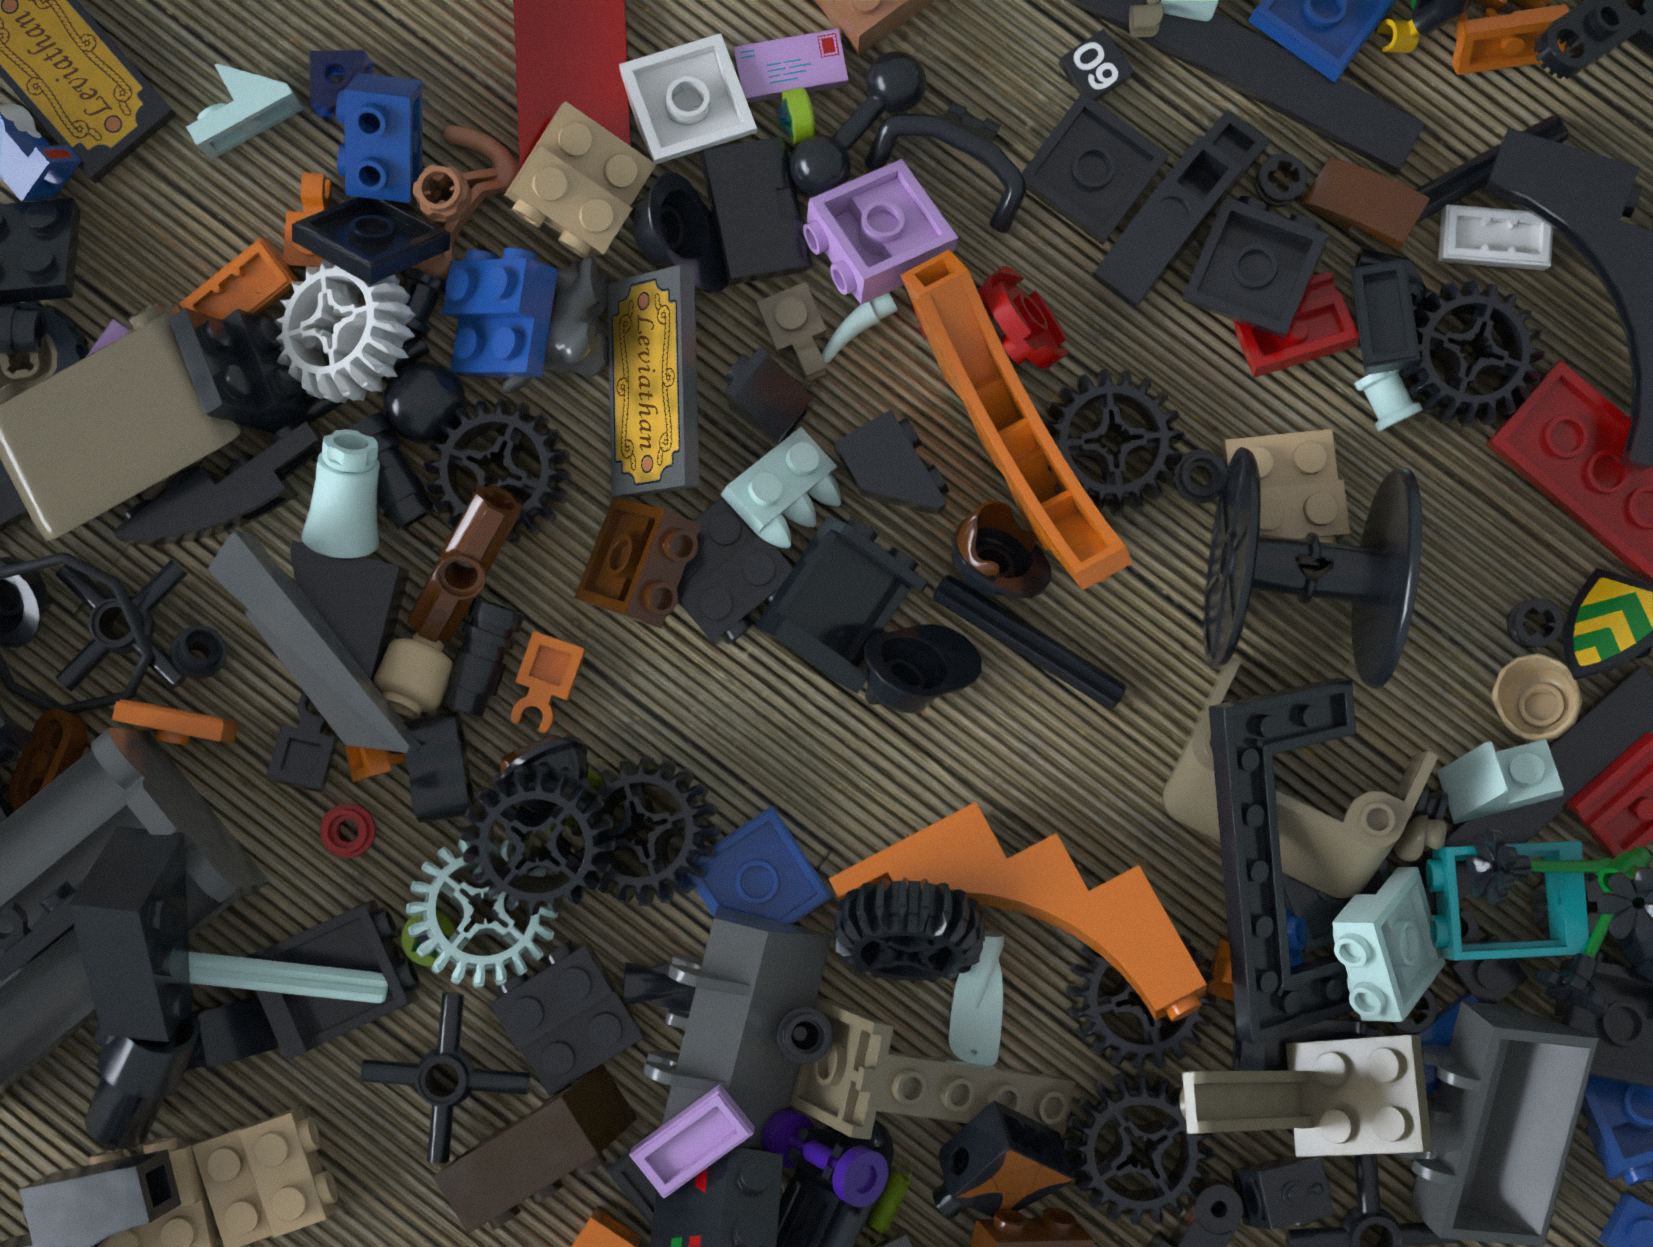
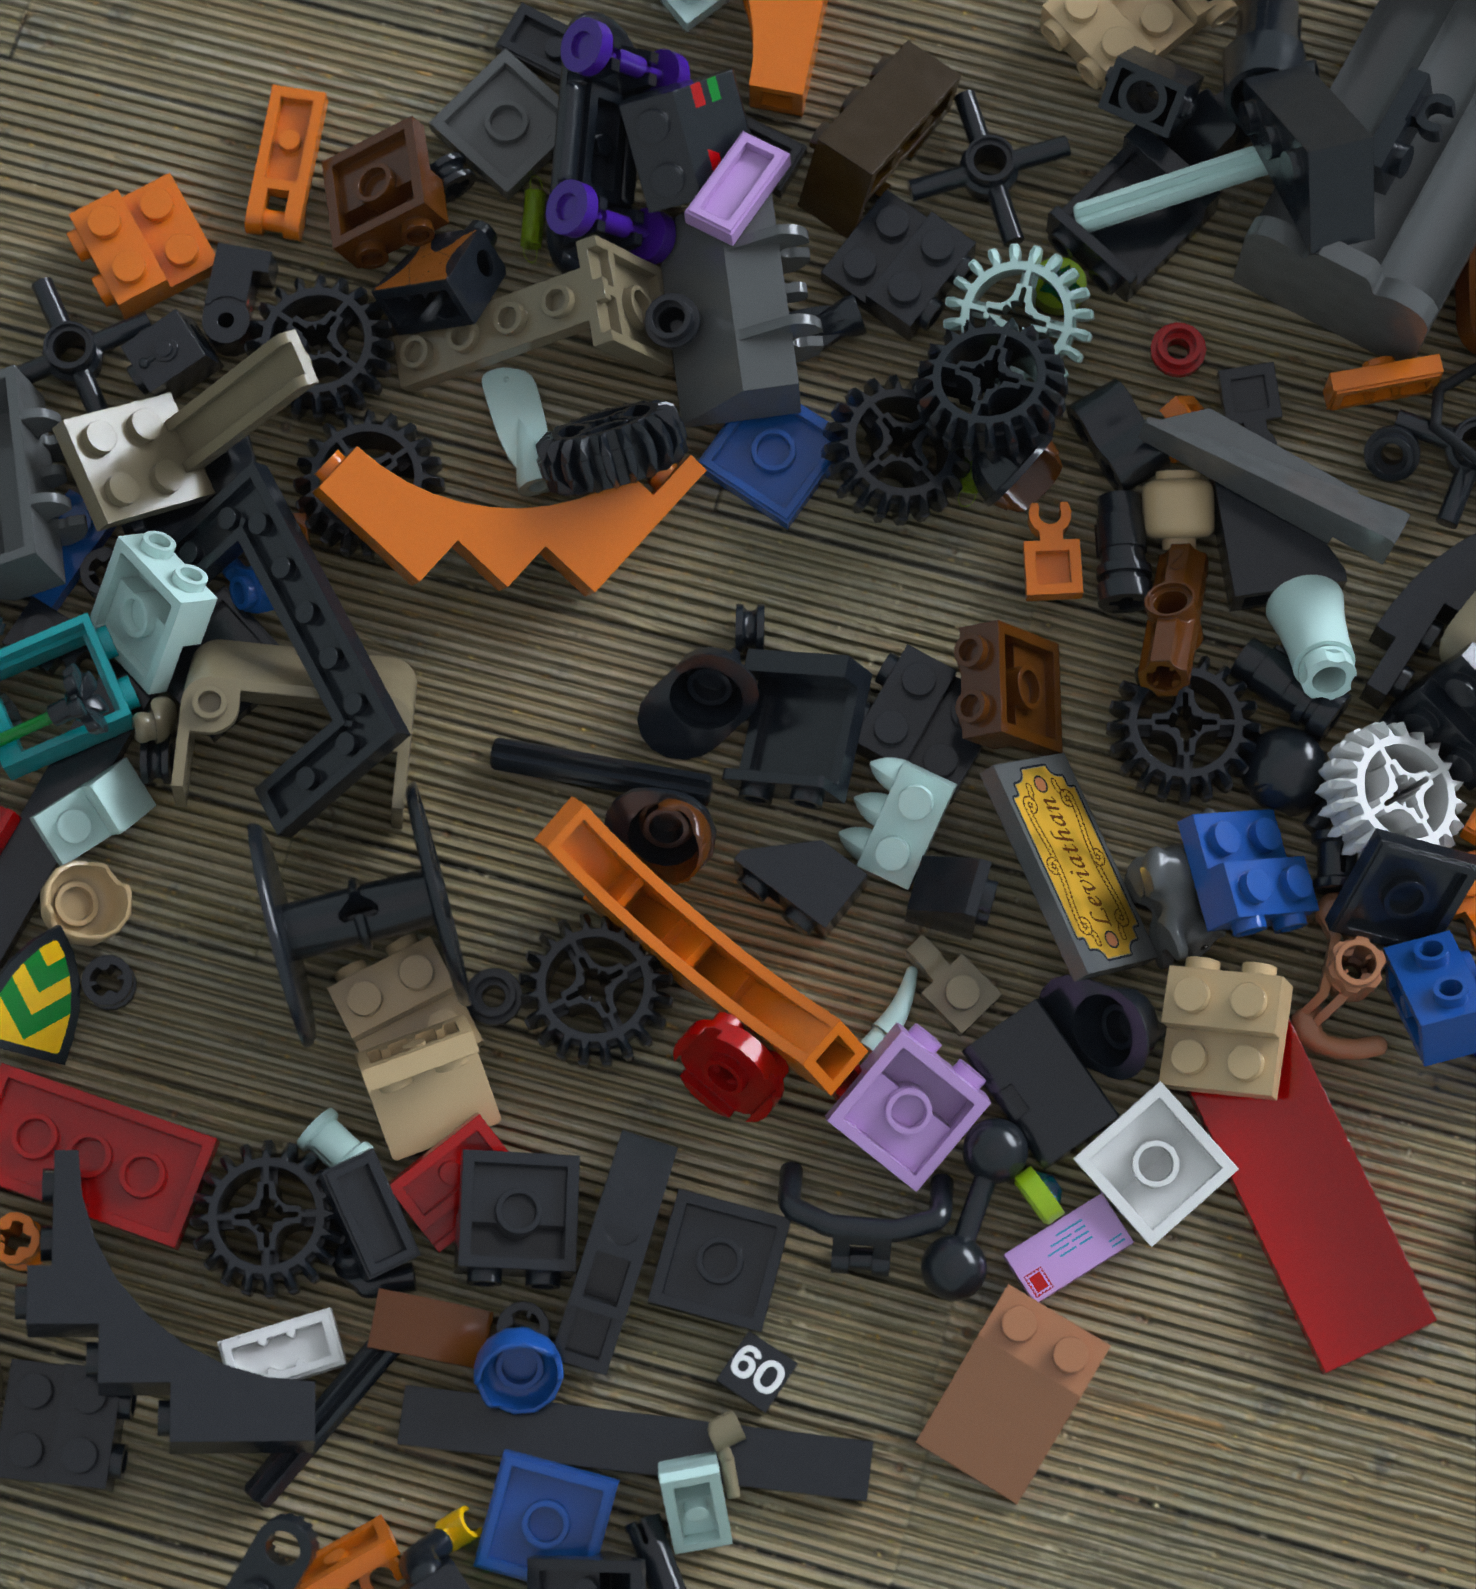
camera: 165 degrees right, 10 degrees down
none -> tan bracket [355,1014,501,1160]
none -> blue hair [474,1327,564,1414]
none -> black bush [735,604,765,655]
none -> black head [1098,46,1205,138]

